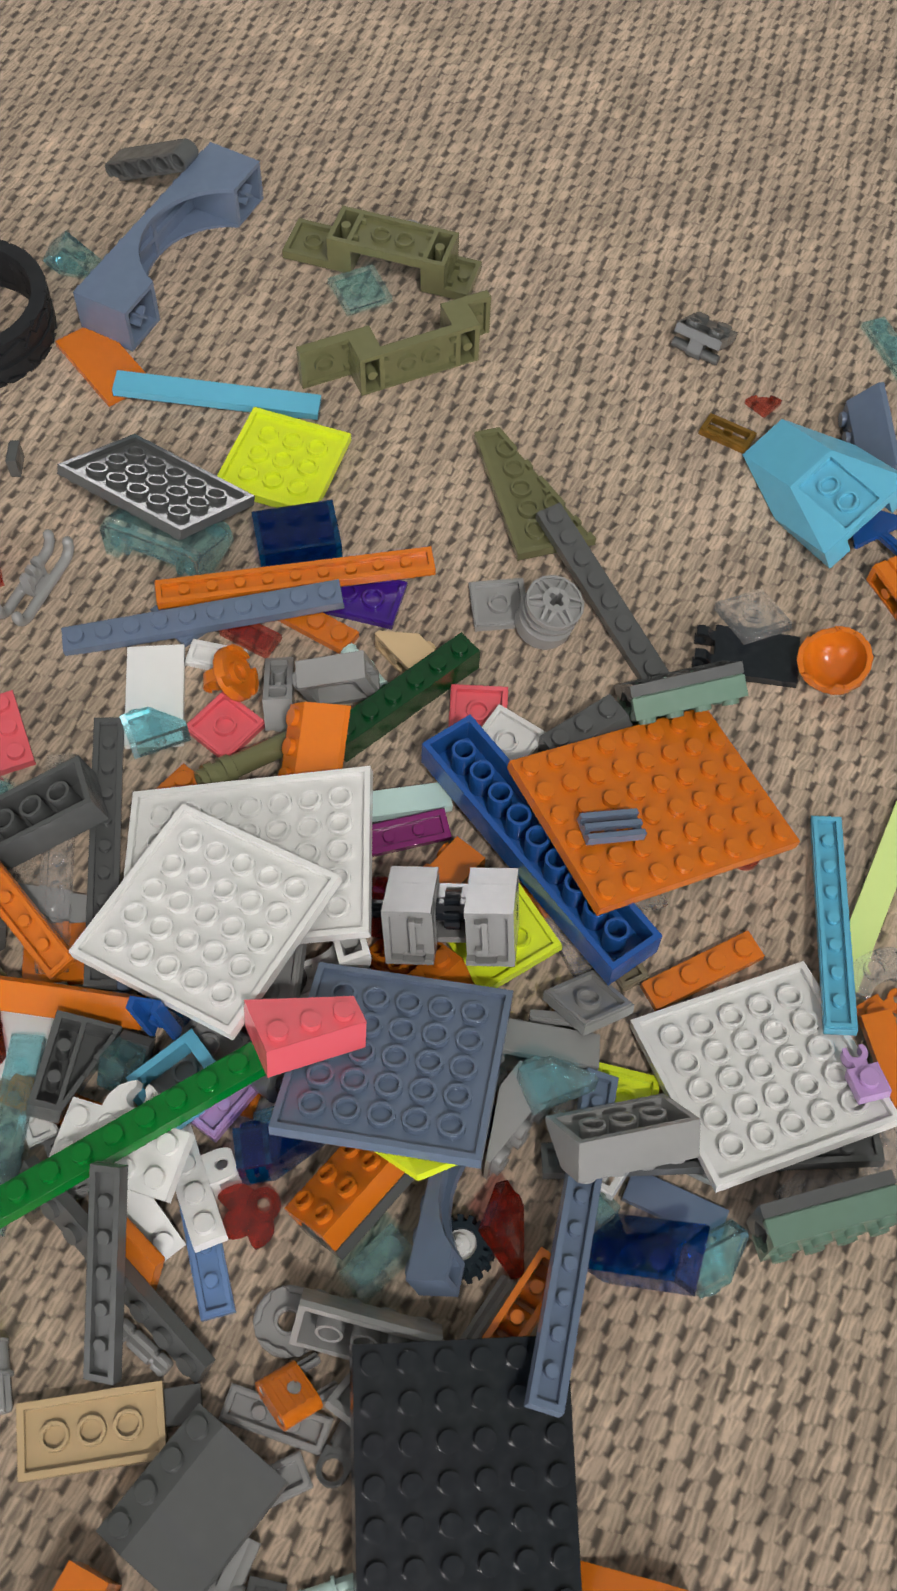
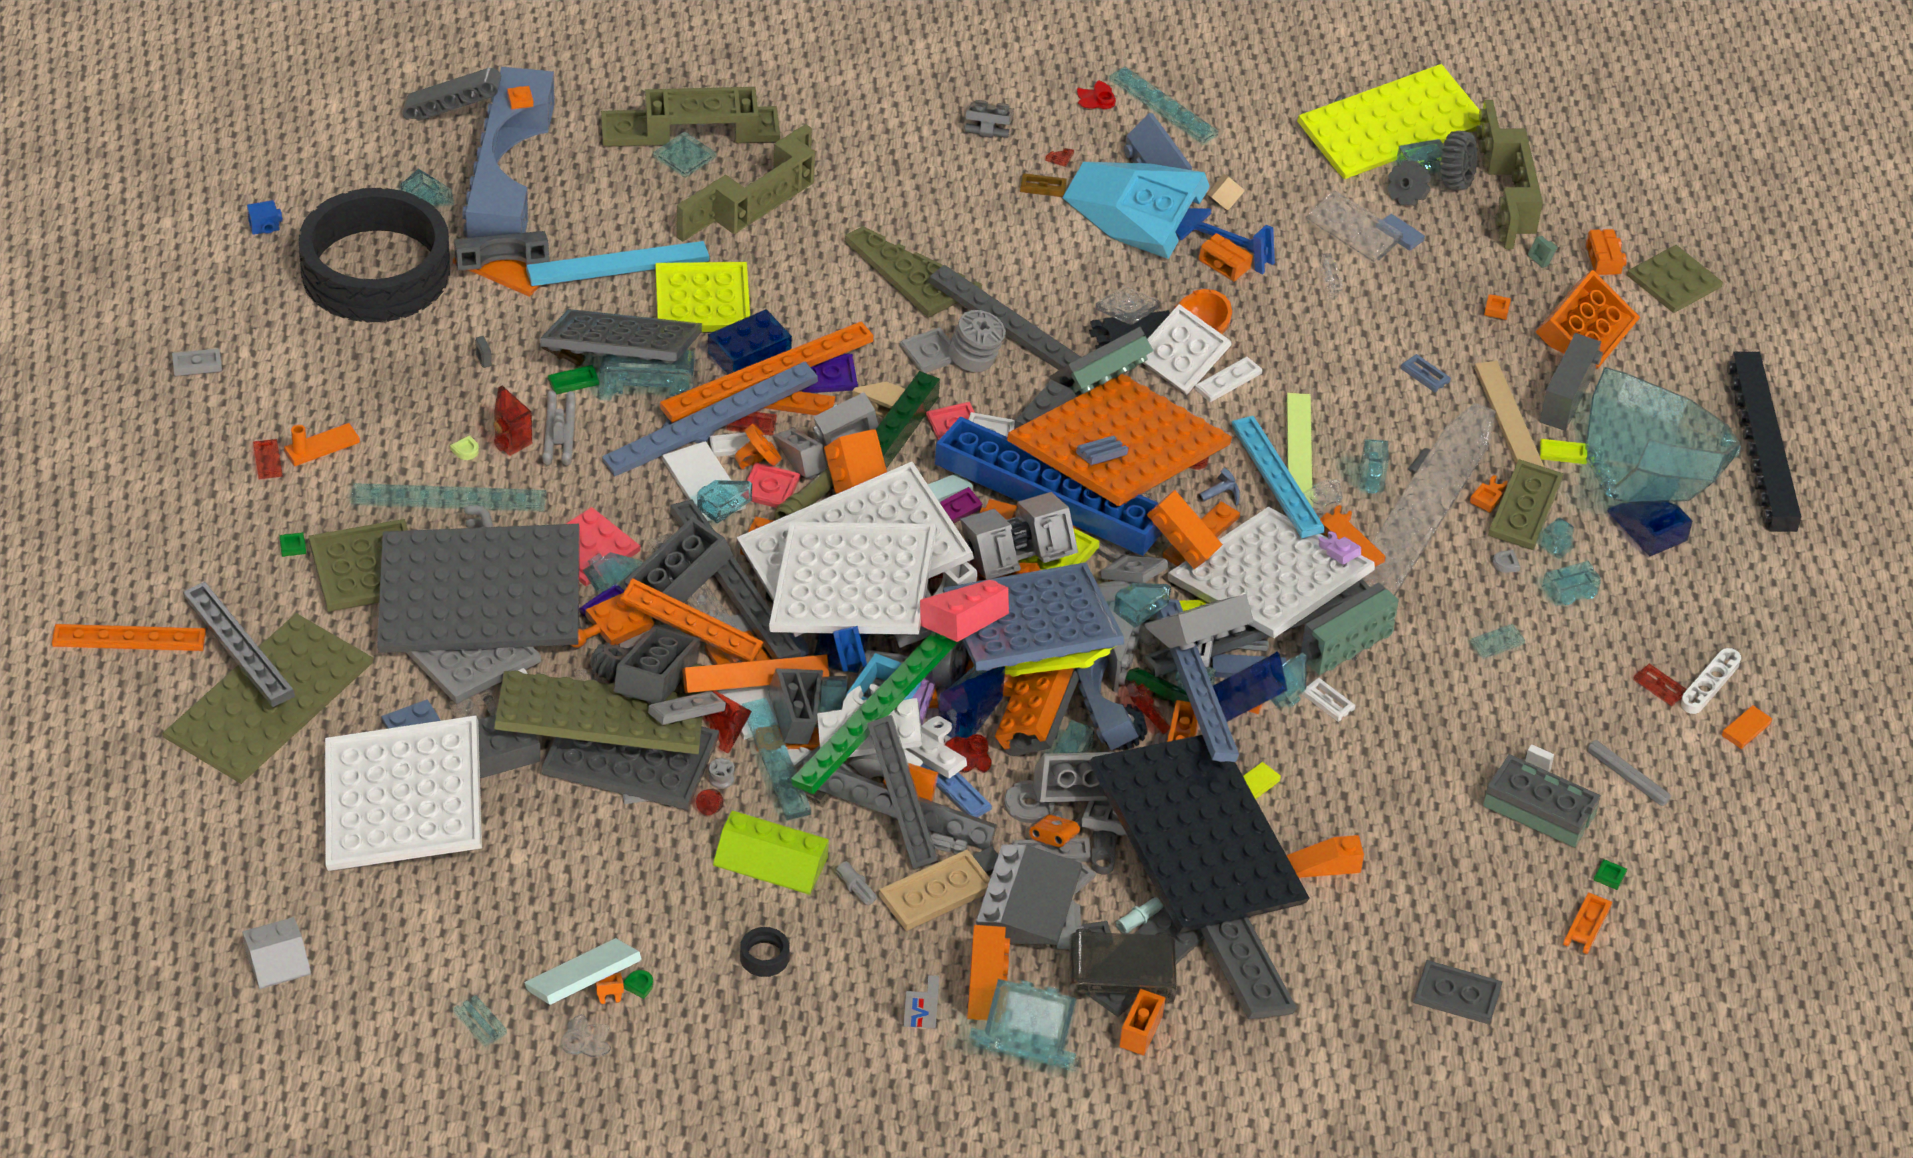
camera: 25 degrees left, 15 degrees down
none -> dark grey arch [454,231,550,271]
none -> orange plate [507,86,534,109]
none -> green tile [548,365,600,395]
none -> red plate [1077,80,1116,109]
none -> dark green plate [1126,667,1190,705]
none -> white plate [1143,304,1232,395]
none -> orange brick [1147,490,1223,569]
none -> white tile [1195,357,1262,402]
none -> sand blue plant [1199,468,1240,505]
none -> neon yellow tile [1243,762,1281,799]
none -> white tile [1302,678,1355,722]

